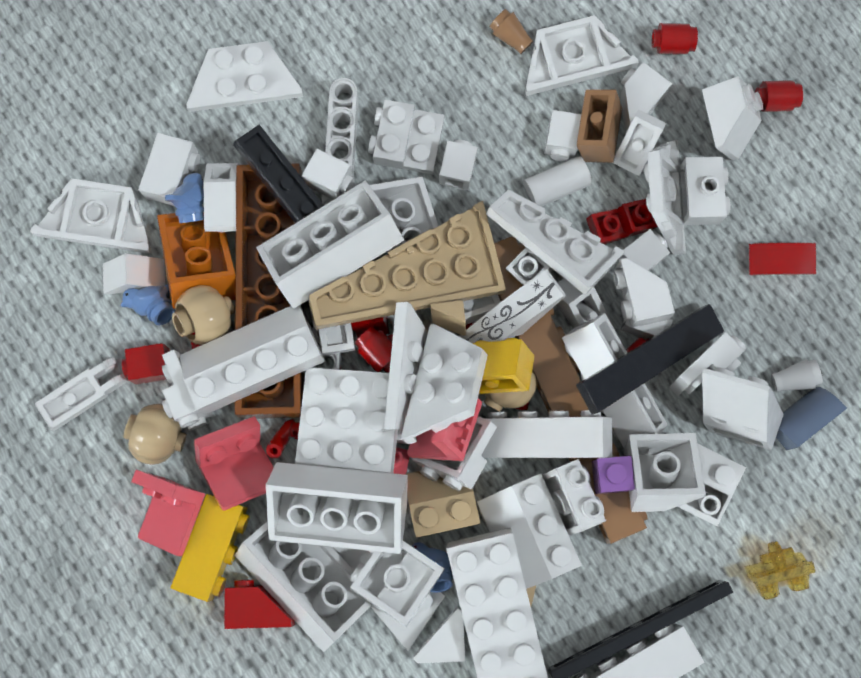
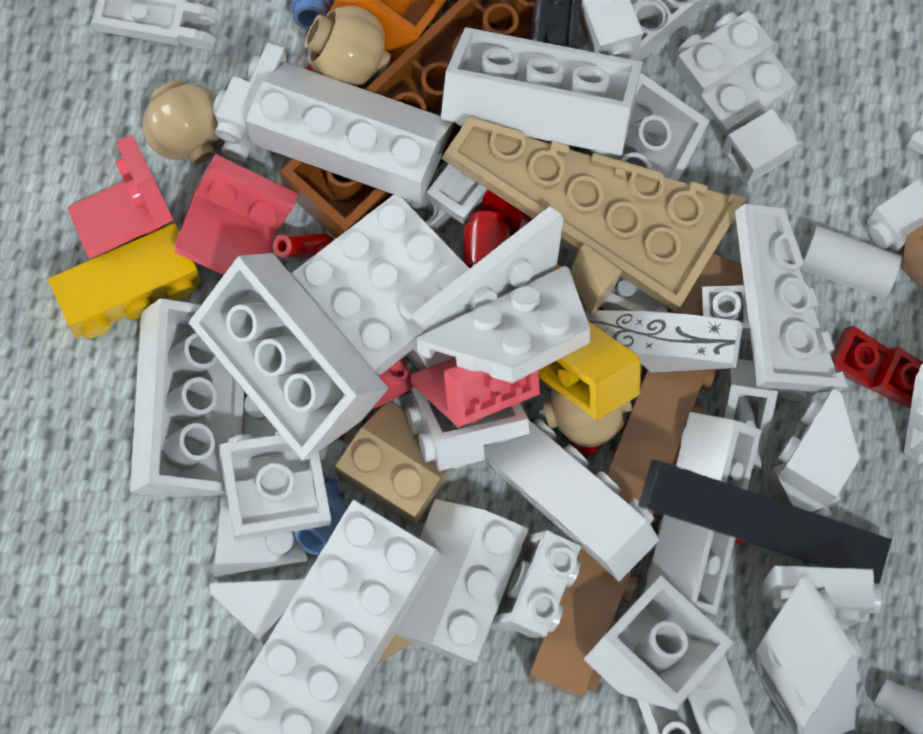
camera: 40 degrees right, 5 degrees down
red brick [122,343,170,385] -> none
red slope [224,580,295,629] -> none
medium lavender brick [592,456,635,494] -> none
white brick [619,229,670,271] -> none

